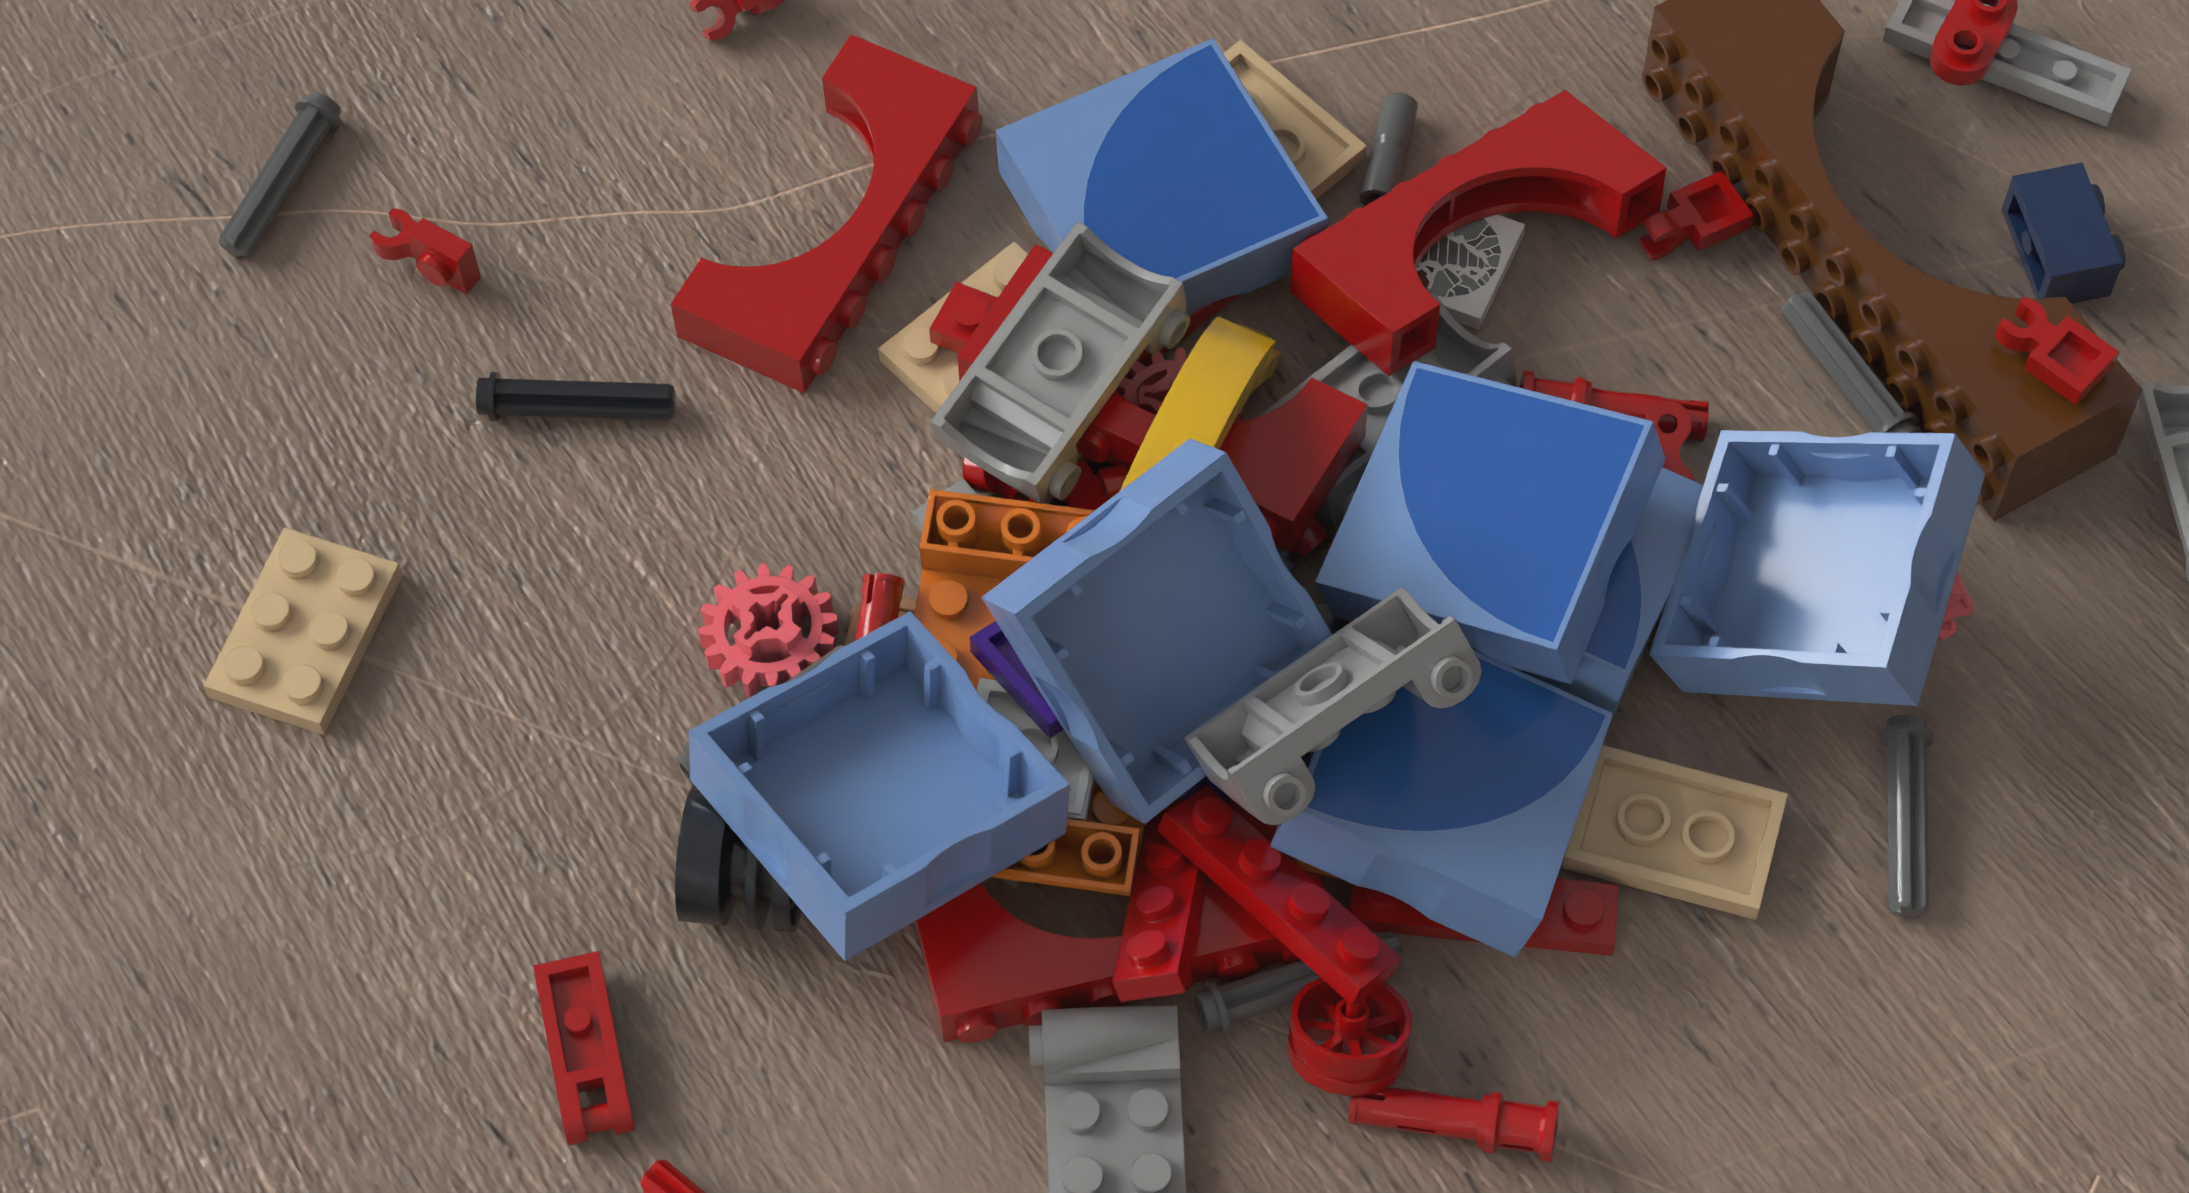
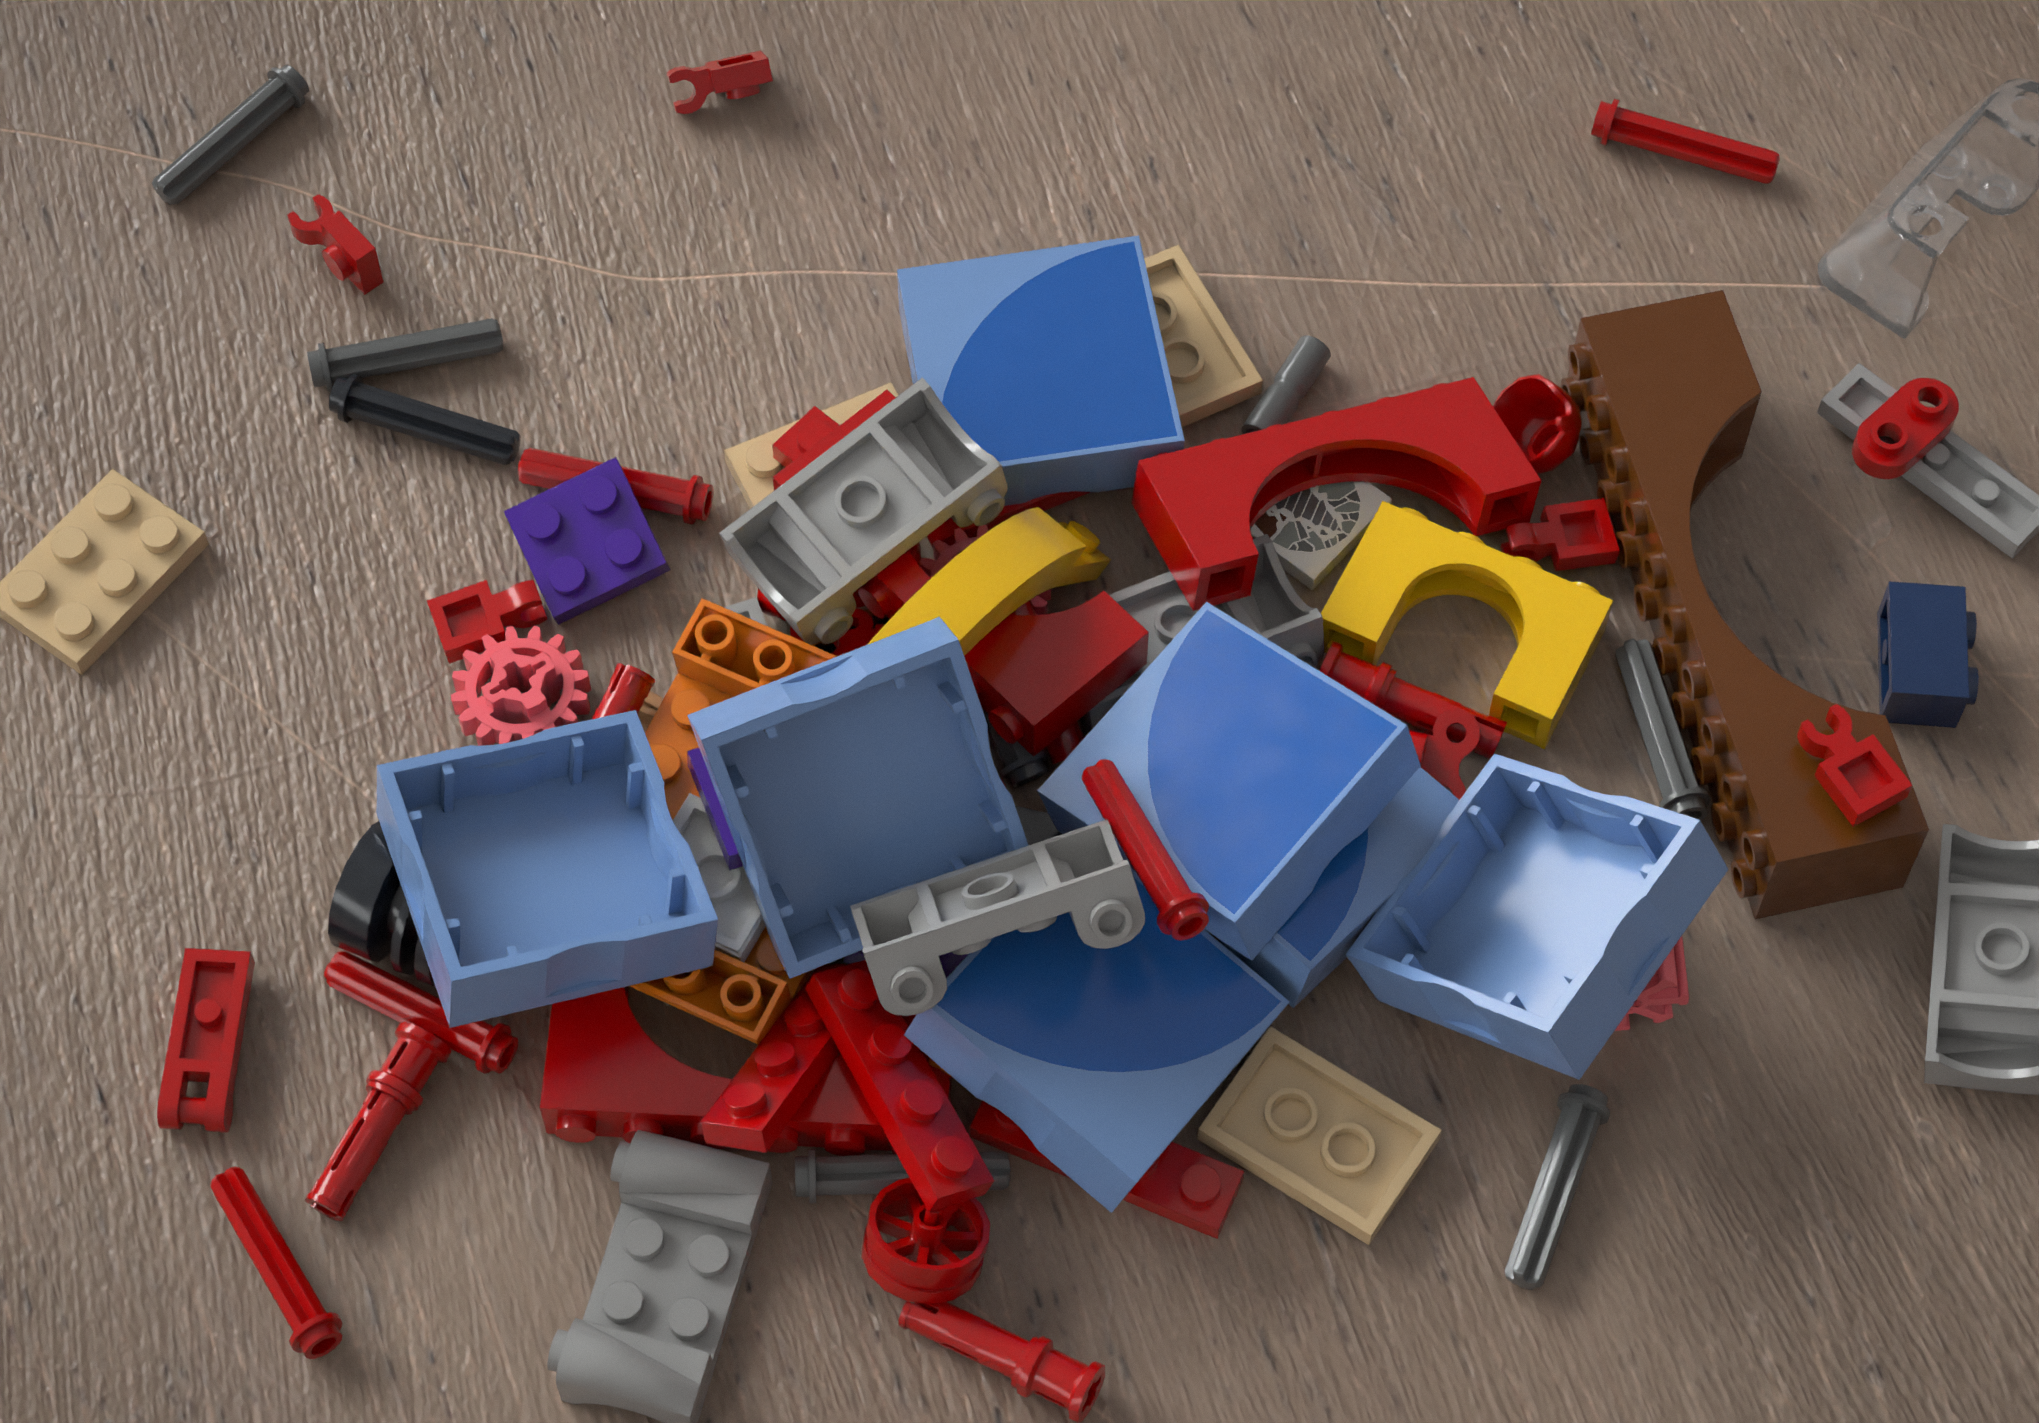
camera: 15 degrees right, 0 degrees up
red arch [670,34,983,393] -> none
none -> red pin [305,1022,452,1221]
none -> dark grey axle [307,318,504,391]
none -> red axle [324,951,518,1074]
none -> red plate [427,580,548,664]
none -> dark purple plate [503,457,671,625]
none -> red axle [518,448,714,525]
none -> red axle [1082,759,1209,941]
none -> yellow arch [1321,501,1613,749]
none -> red hair [1493,374,1582,474]

